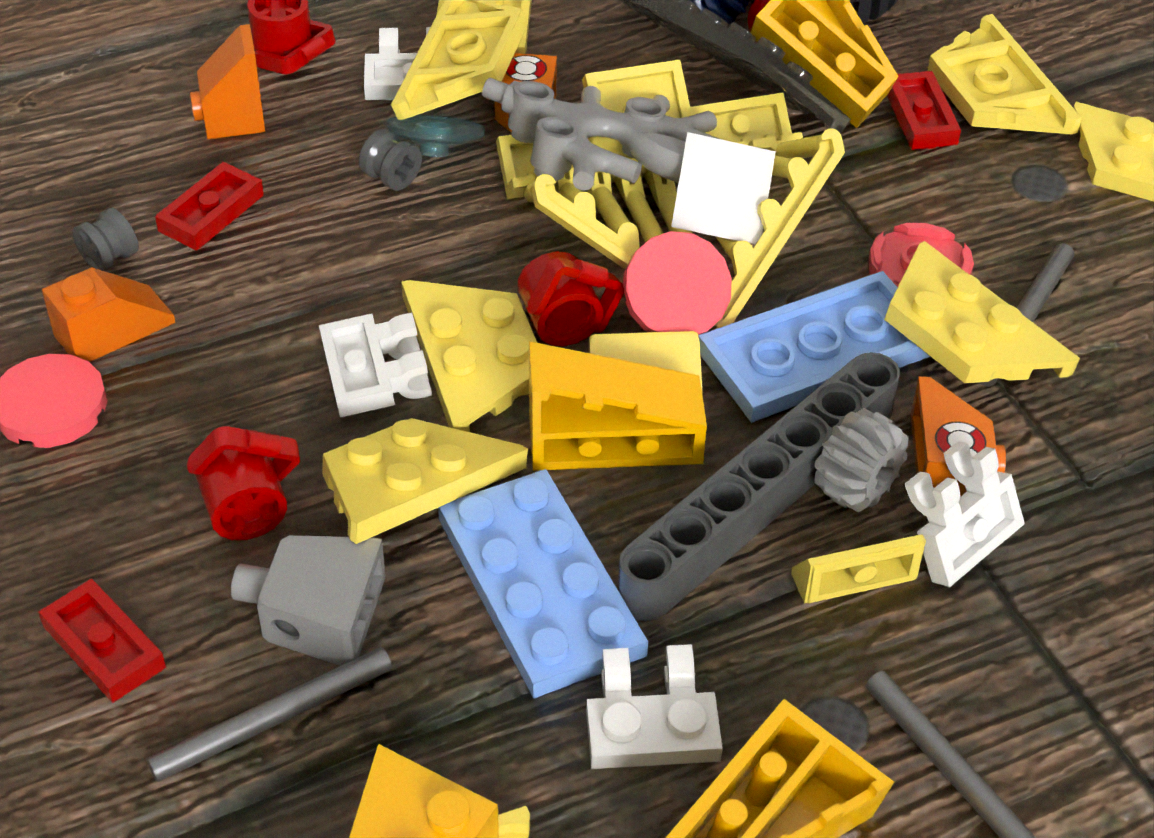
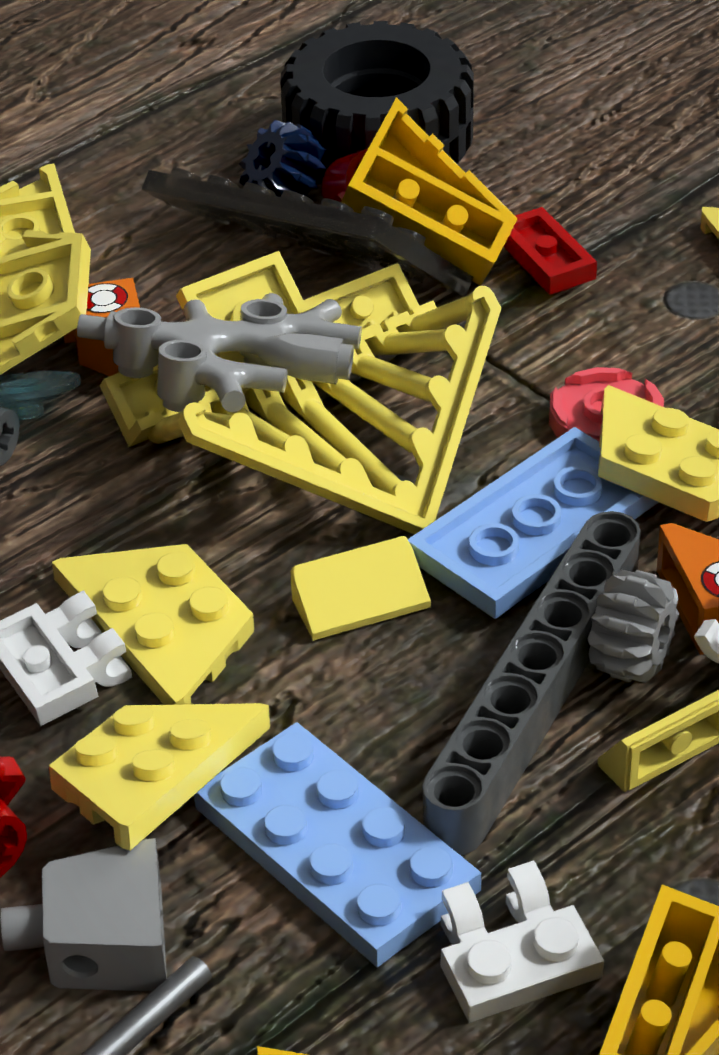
camera: 15 degrees left, 5 degrees down
red piece [518,251,624,346] -> none
yellow wedge [529,341,707,471] -> none
coral tile [623,231,732,335] -> none
white sticker [671,132,776,245] -> none
light yellow wing [927,14,1082,135] -> none

